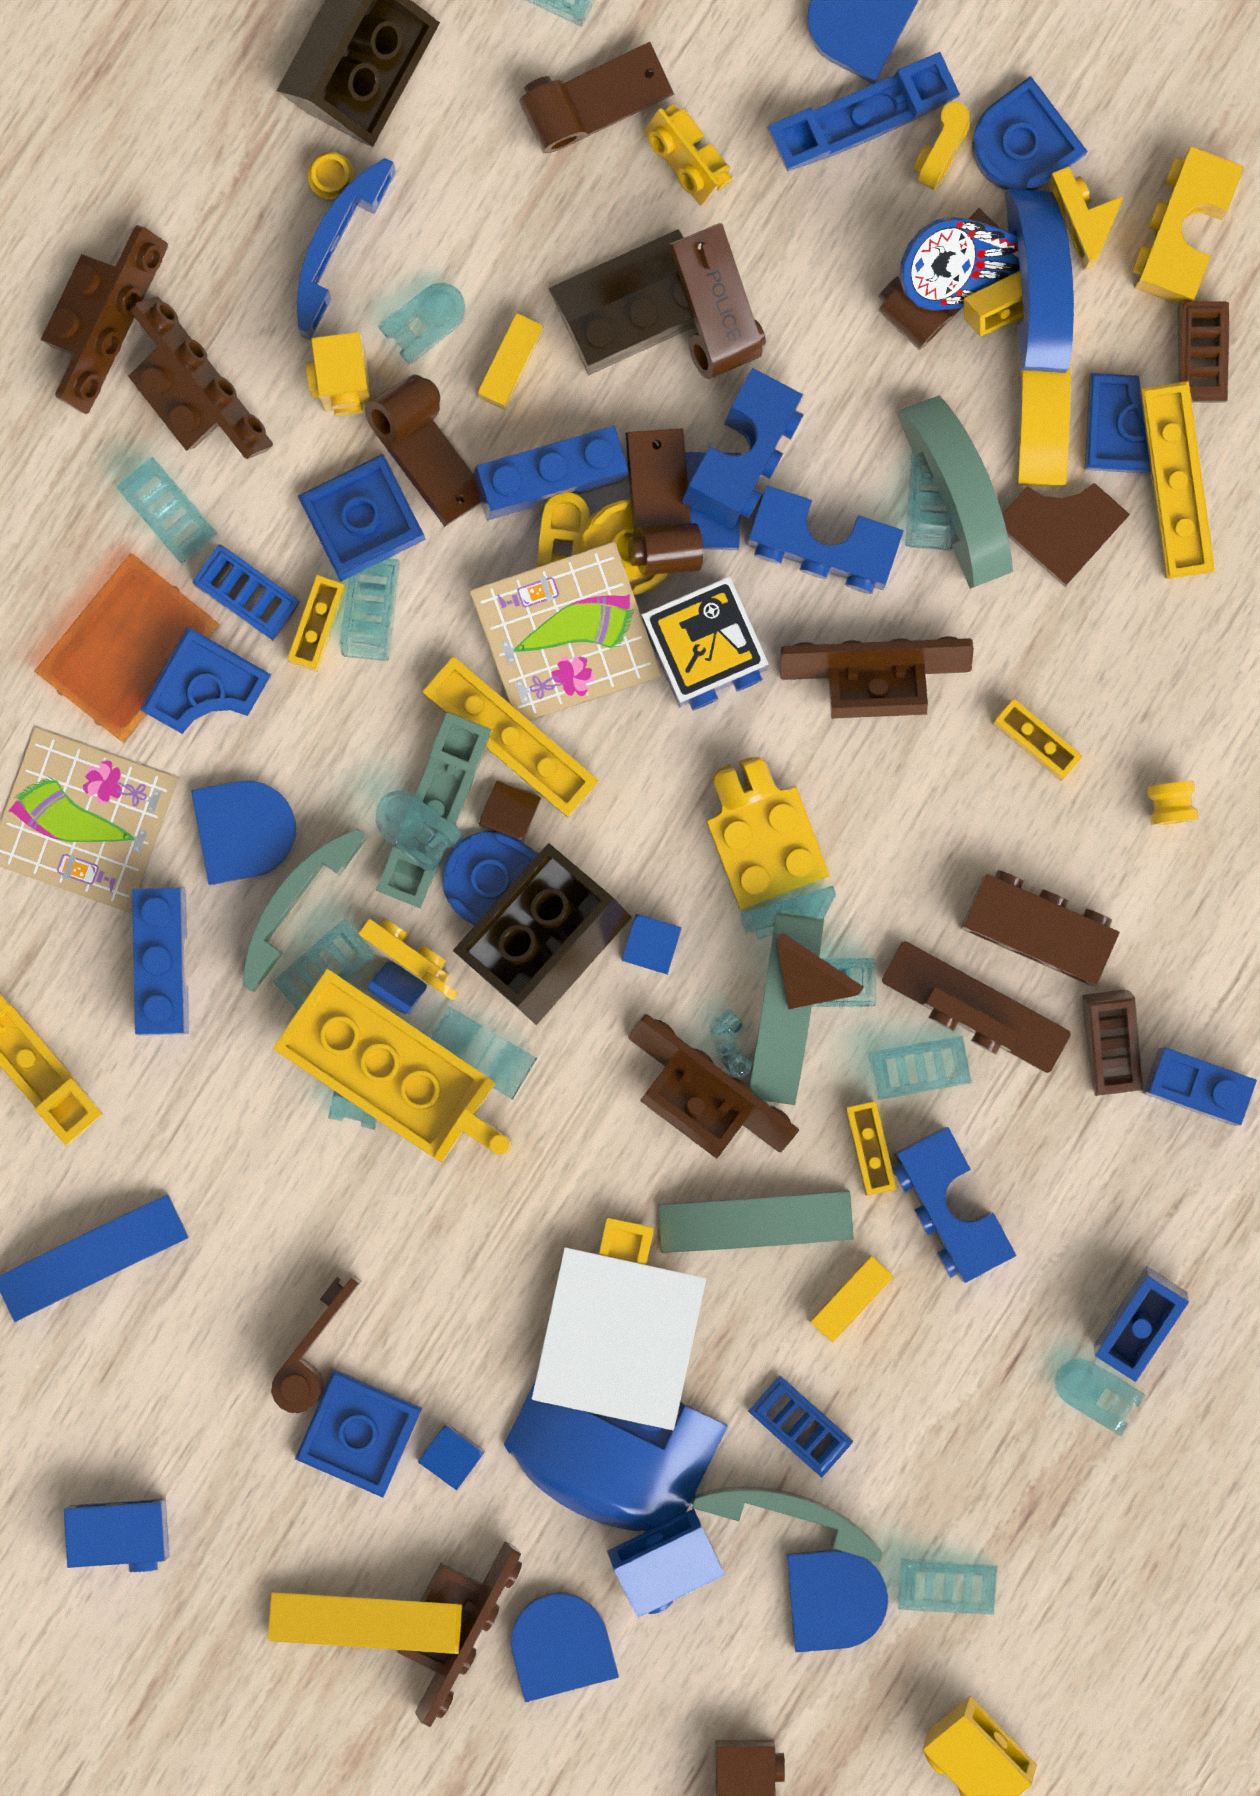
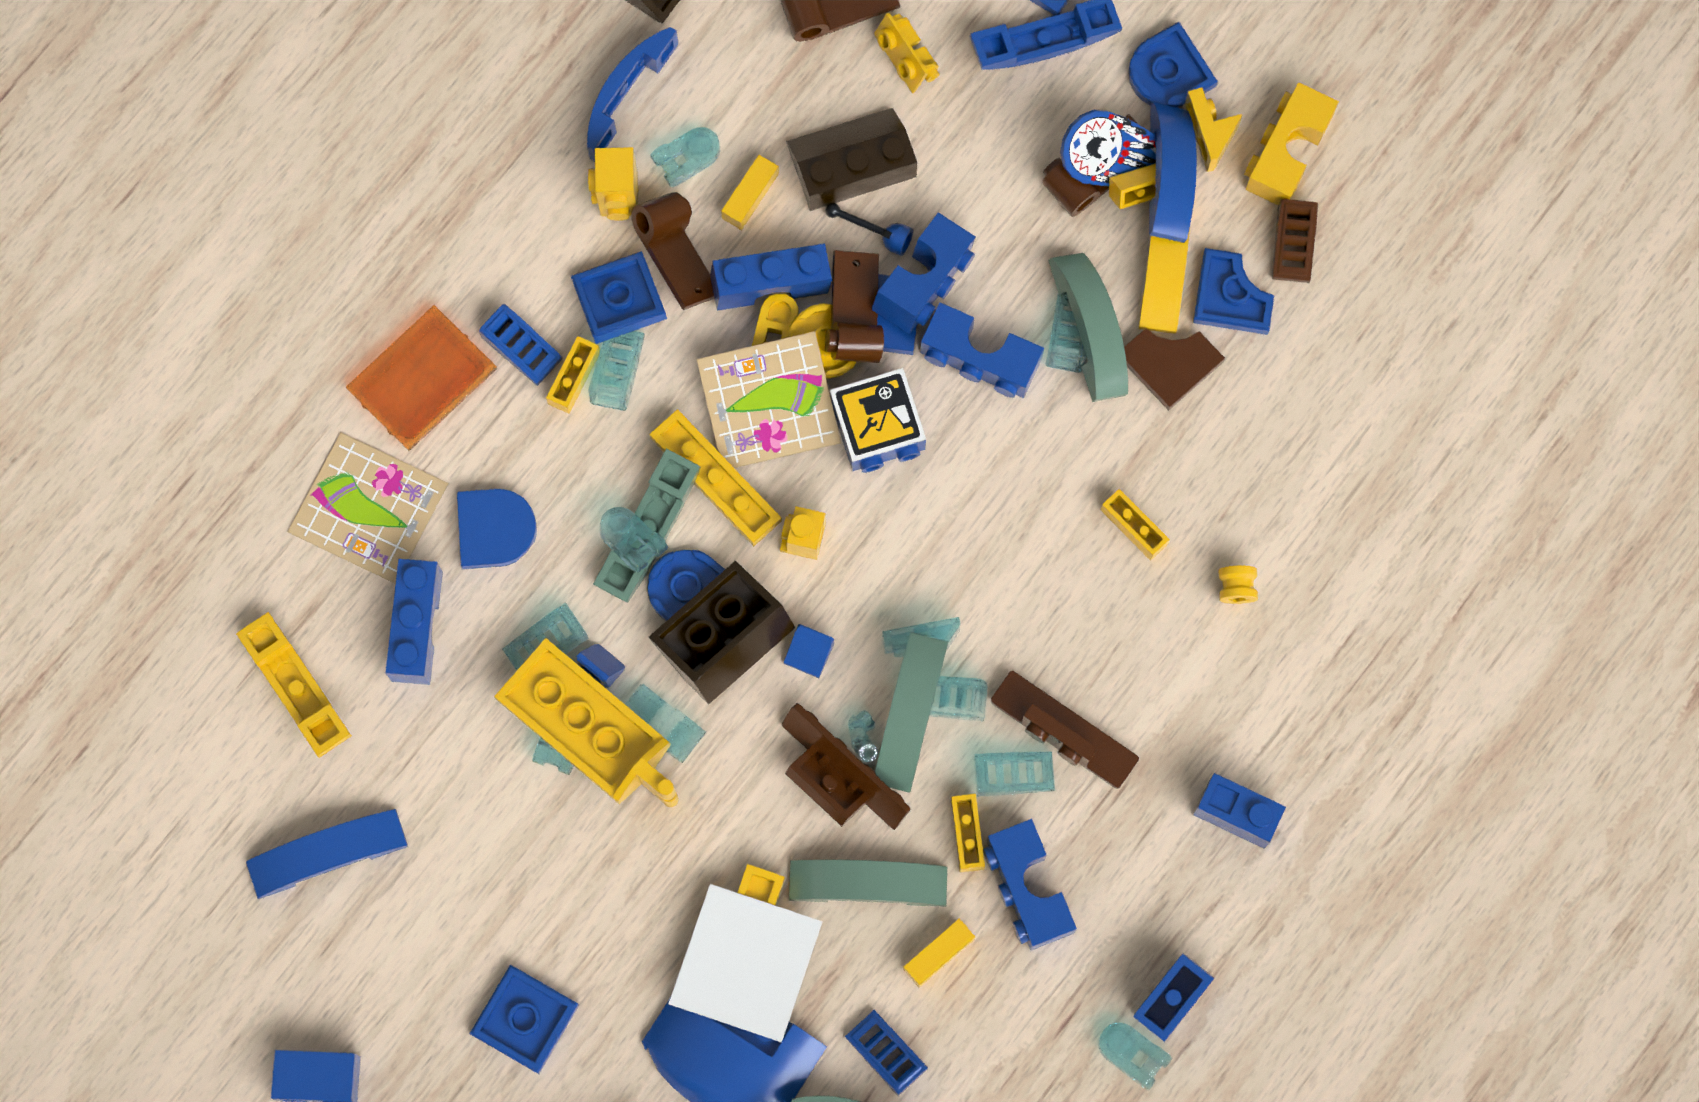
camera: 10 degrees right, 10 degrees down
reddish brown bracket [41,225,168,414] -> none
clear light blue slope [116,457,218,564] -> none
reddish brown bracket [128,297,273,459] -> none
blue tile [139,626,272,734] -> none
sand green slope [243,829,368,992] -> none
reddish brown door [271,1275,362,1413] -> none
yellow plate [307,152,355,201] -> none
yellow hinge [359,917,458,1001] -> none
blue slope [418,1423,485,1491] -> none
reddish brown slope [478,780,541,843] -> none
reddish brown door [669,223,766,380] -> none
yellow plate [705,757,830,910] -> none
reddish brown slope [775,932,864,1009] -> none
reddish brown bracket [780,636,974,719] -> none
yellow plate [913,102,970,191] -> none
reddish brown brick [960,870,1120,986] -> none
reddish brown slope [1082,990,1143,1096] -> none
yellow tile [1140,381,1215,579] -> none
none -> yellow brick [780,506,826,560]
none -> hinge [825,203,914,256]

